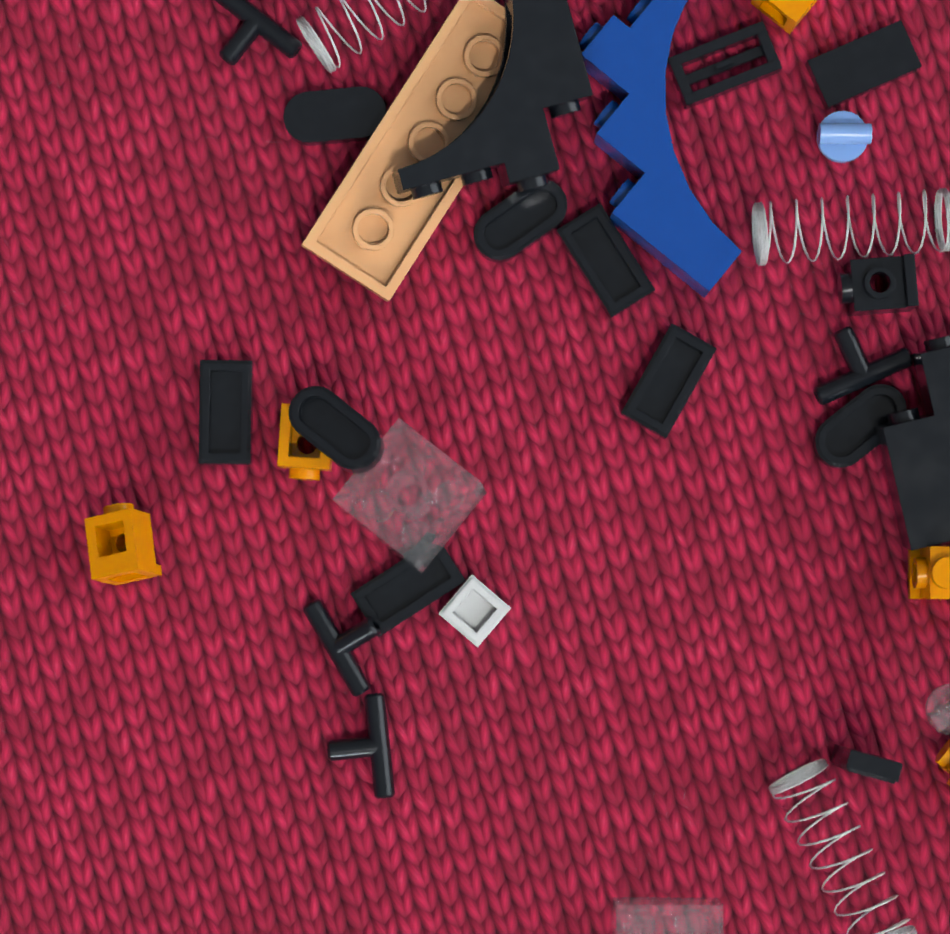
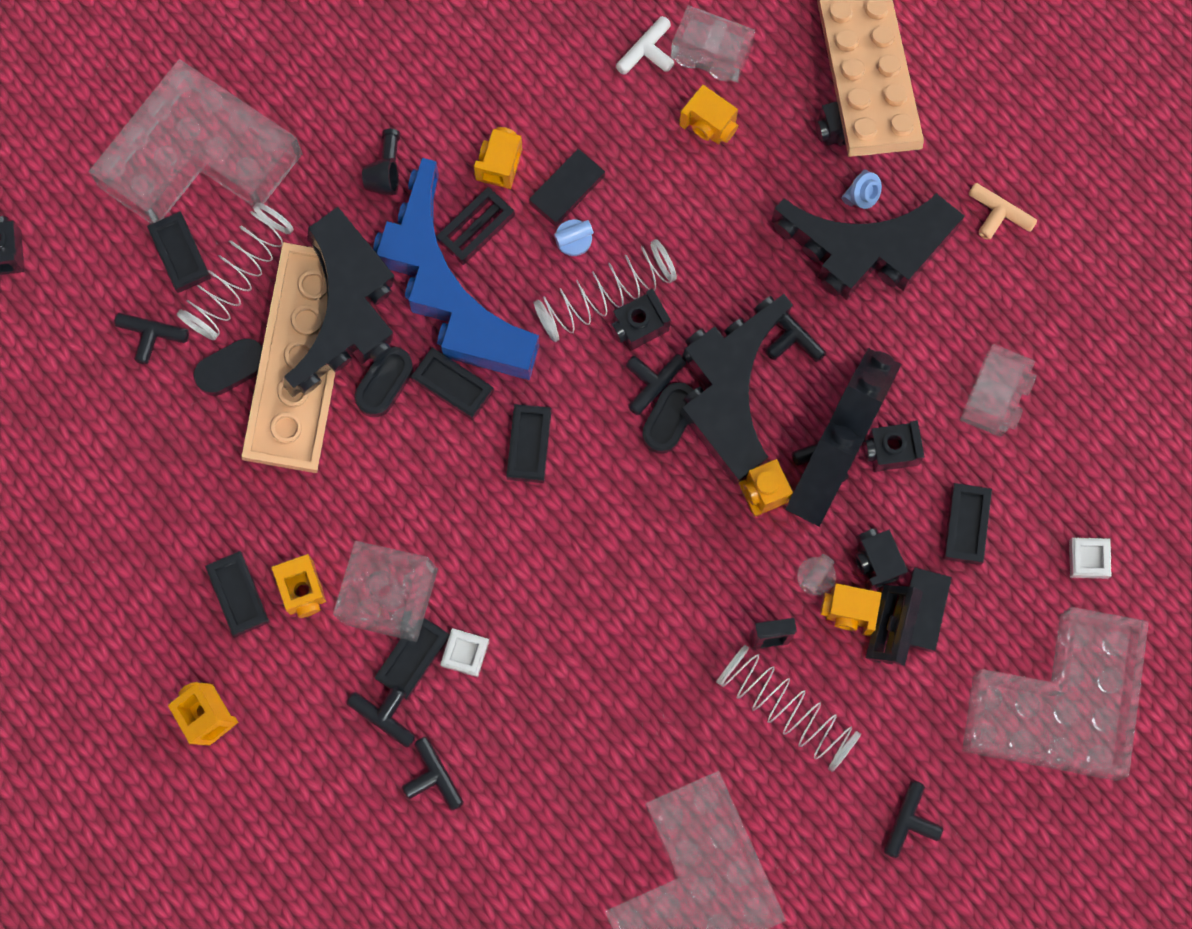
camera: 20 degrees left, 10 degrees down
black tile [289,386,384,473] -> none

